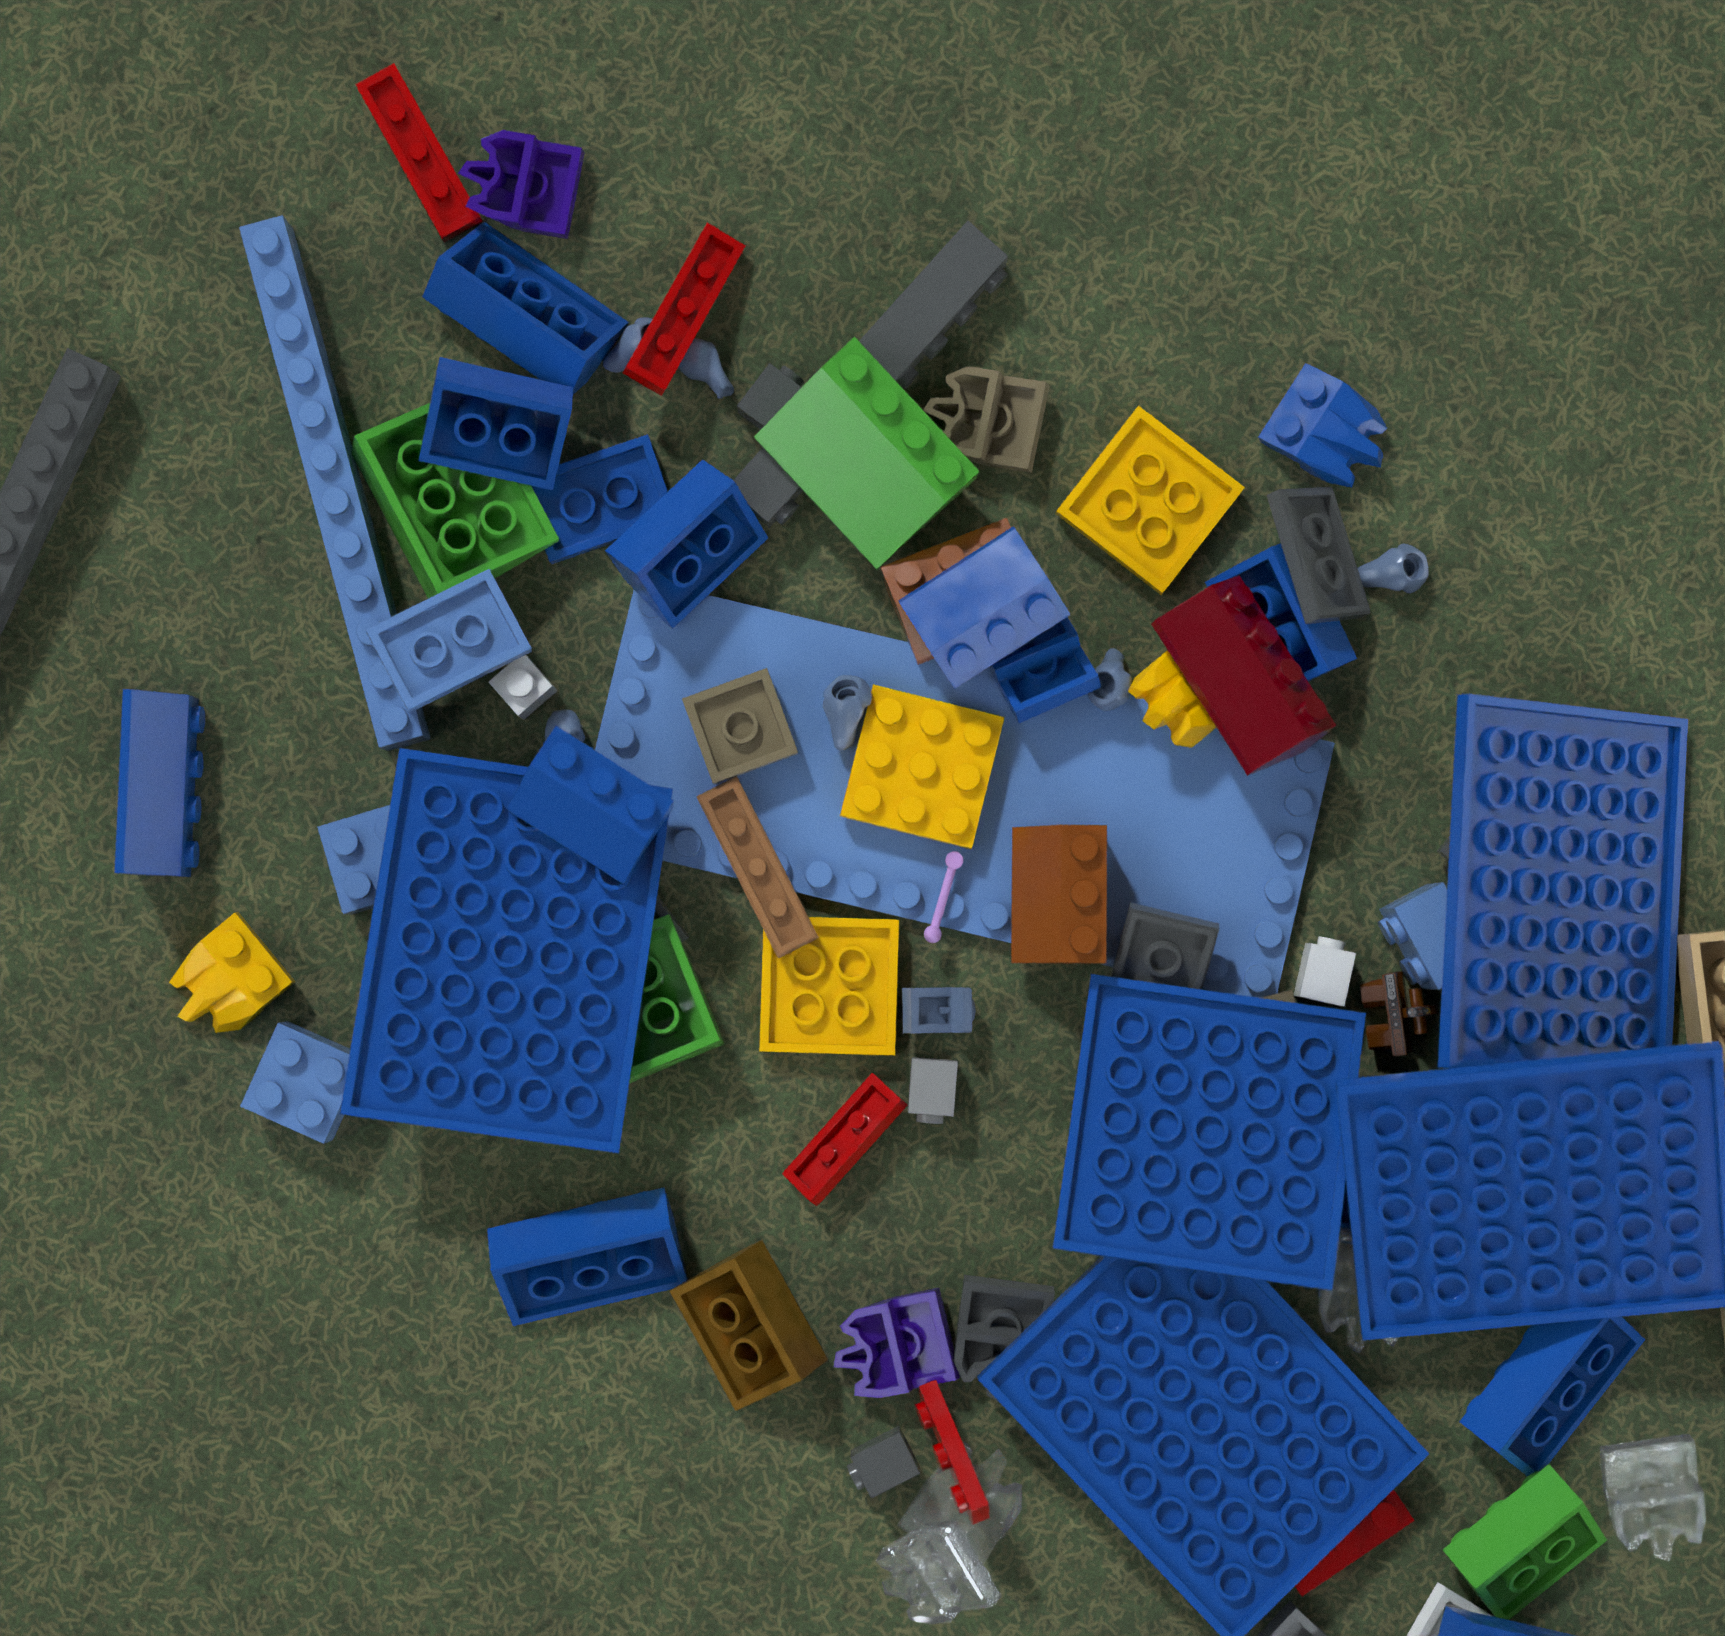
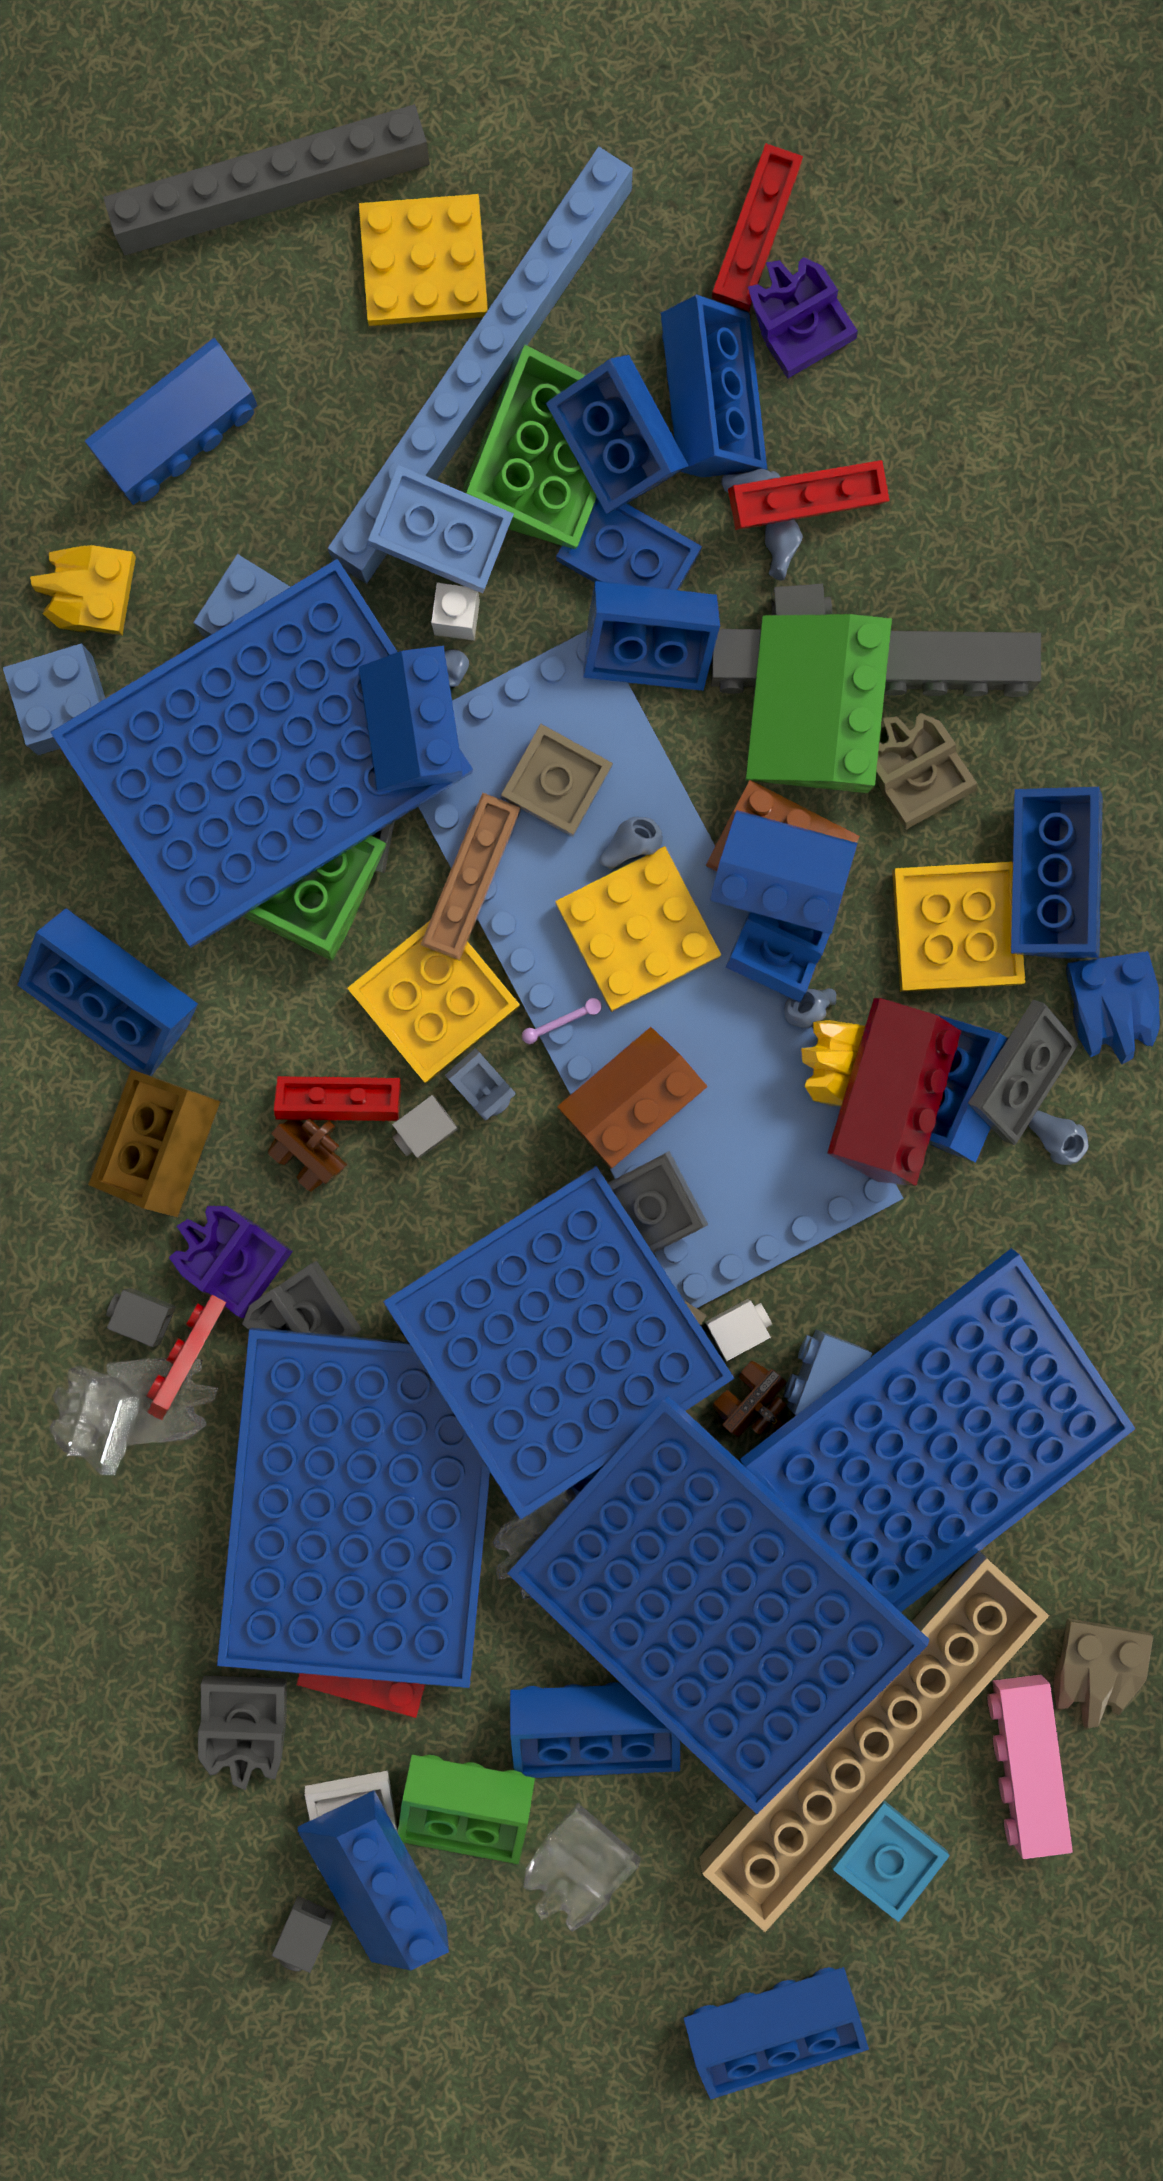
camera: 50 degrees right, 0 degrees up
none -> reddish brown hips [268,1118,347,1192]
none -> yellow plate [359,194,488,326]
none -> blue slope [1011,787,1103,958]

